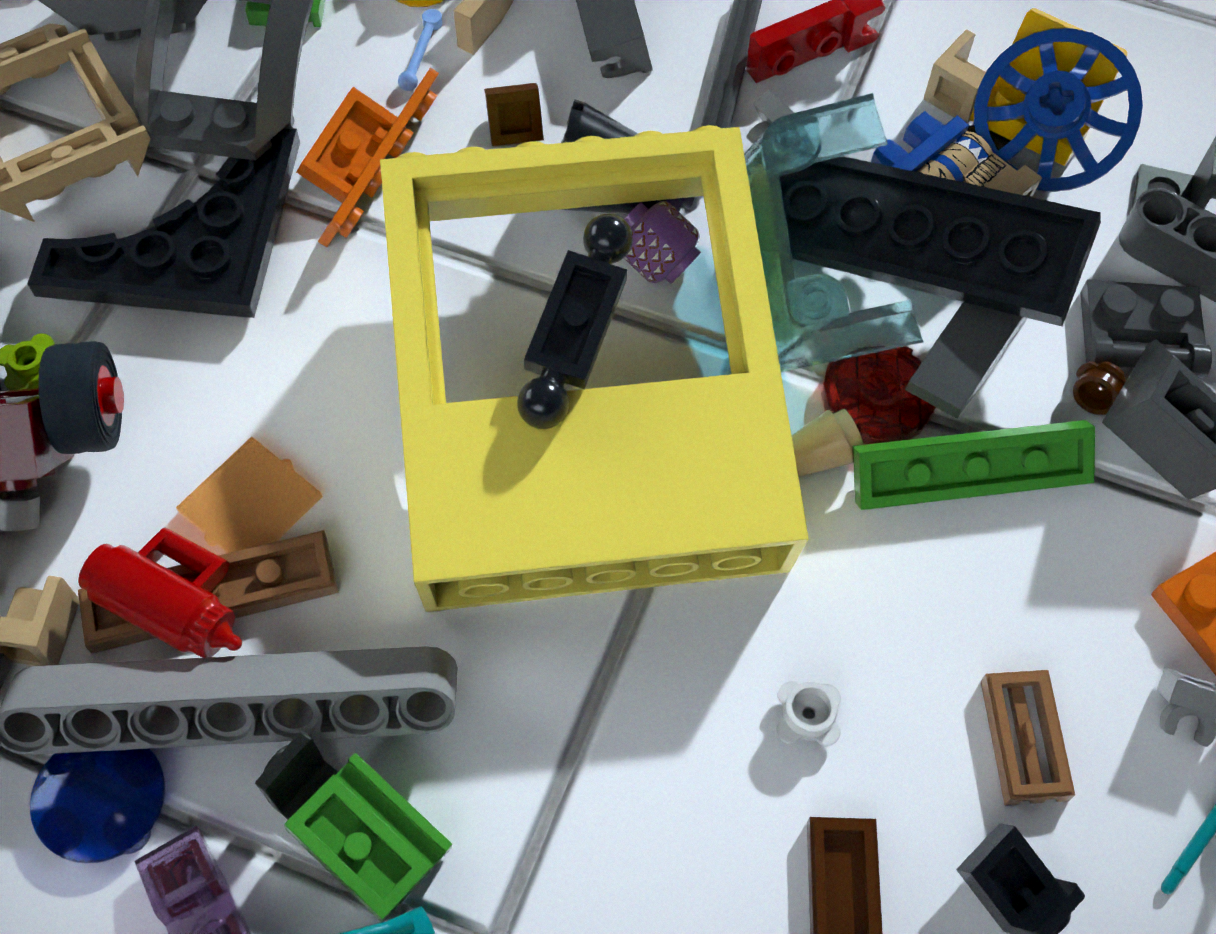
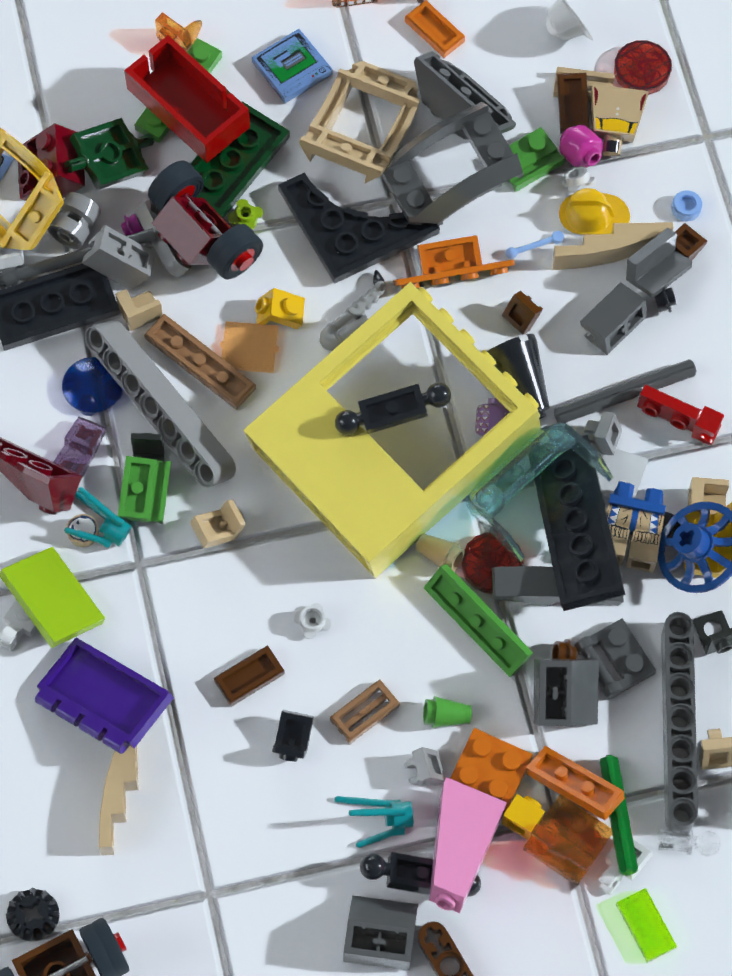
camera: 55 degrees right, 5 degrees up
red piece [78,527,242,658] -> none
none -> tan bracket [190,499,245,548]
none -> yellow bracket [255,288,305,329]
none -> light grey piece [319,270,386,351]
none -> bright green cone [423,696,472,728]

